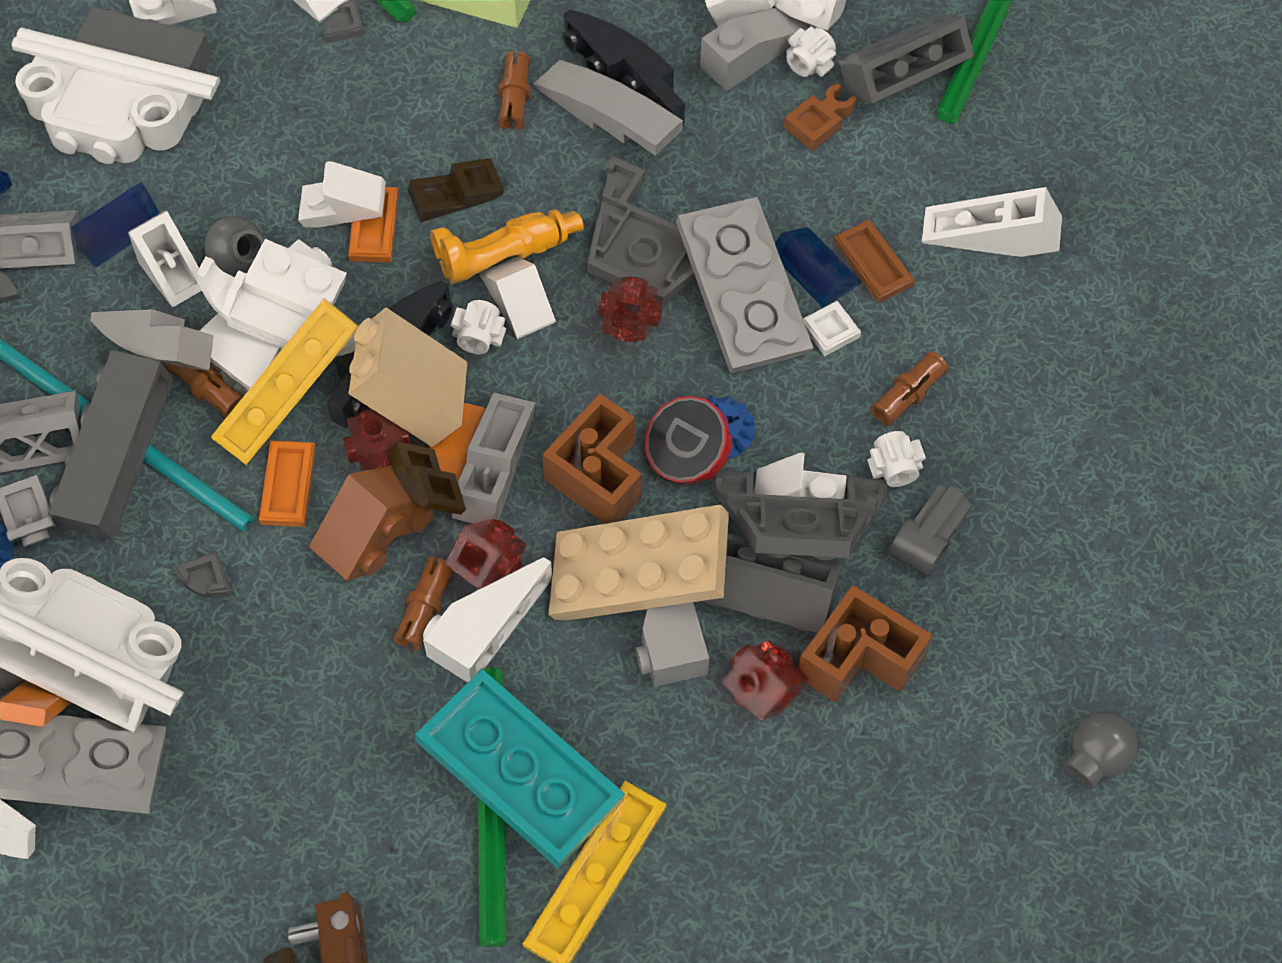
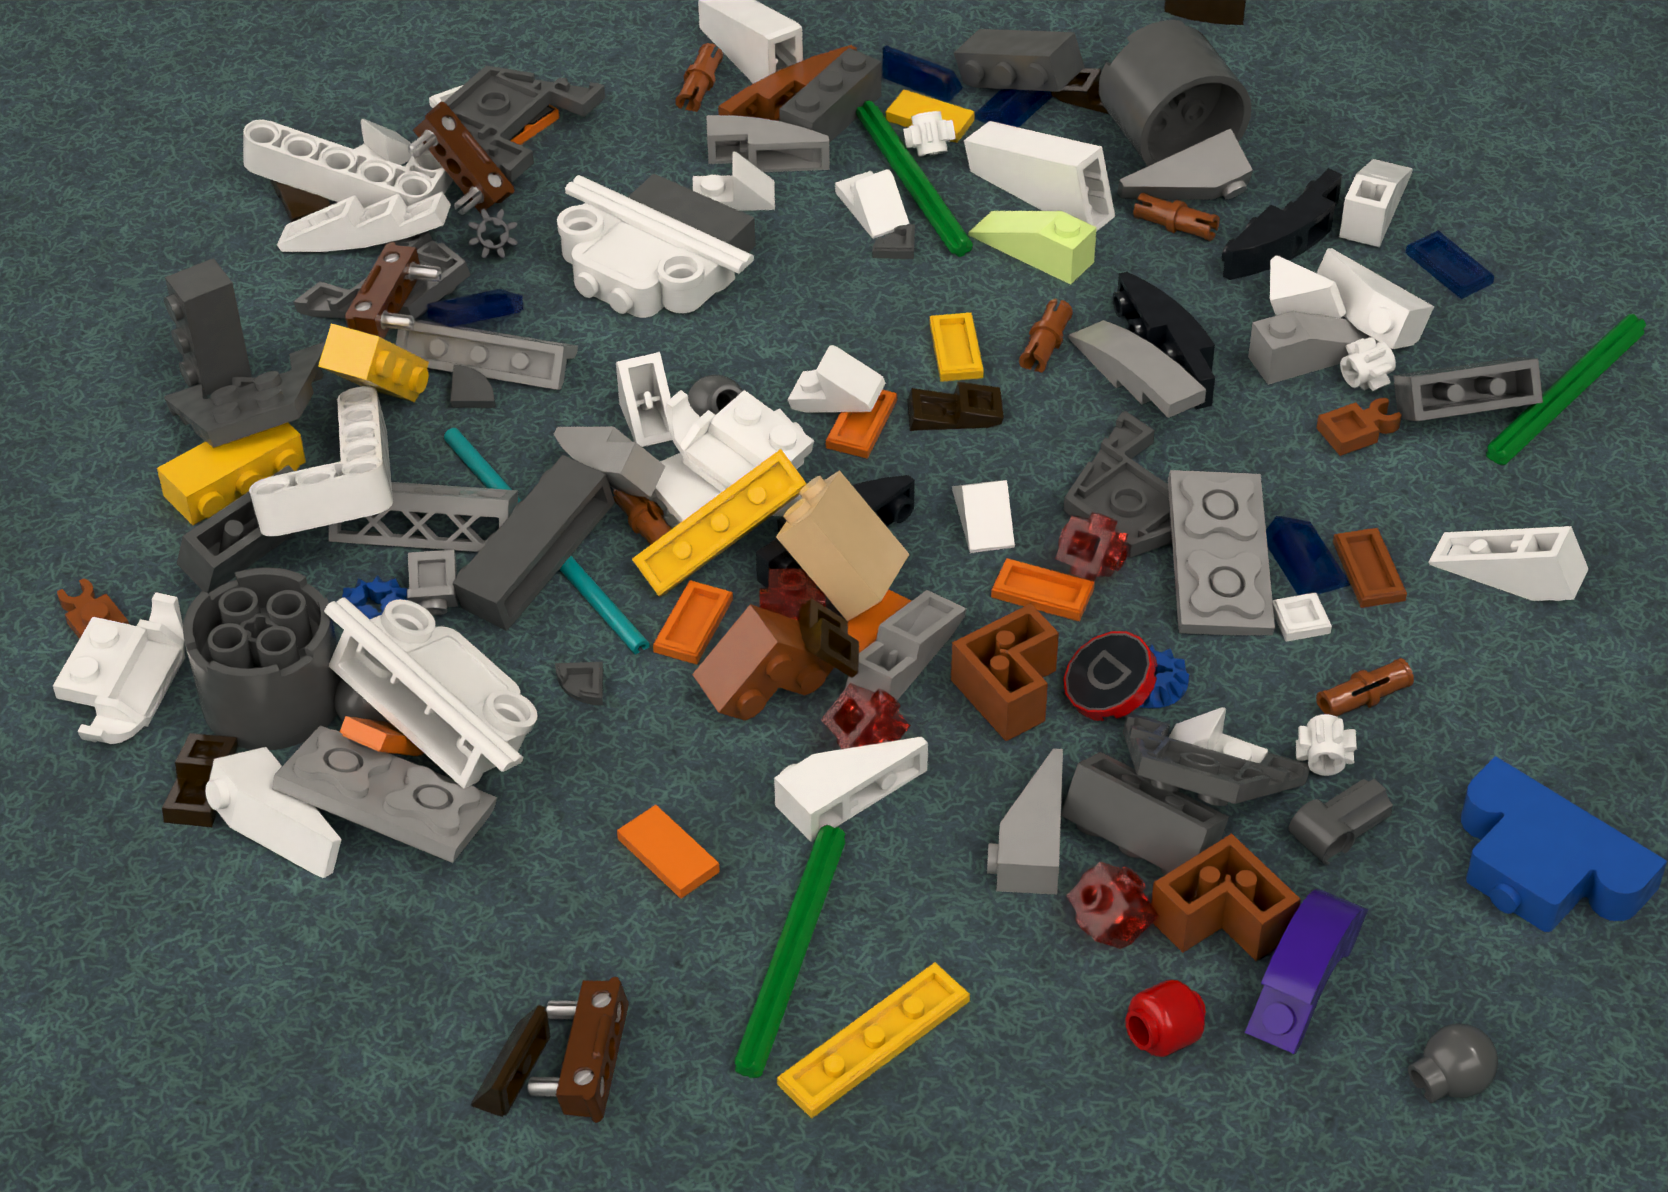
camera: 20 degrees right, 15 degrees down
clear blue slope [71,182,160,268] -> none
dark orange pin [393,557,455,651] -> none
teal plate [415,669,625,869] -> none
light orange piece [430,209,584,284] -> none
white gear [450,300,506,354] -> none
tan plate [548,504,729,621] -> none
none -> orange tile [617,804,720,899]
none -> yellow tile [929,313,984,382]
none -> orange tile [991,558,1094,622]
none -> red head [1125,980,1206,1057]
none -> dark purple arch [1245,889,1368,1054]
none -> blue brick [1461,756,1667,932]

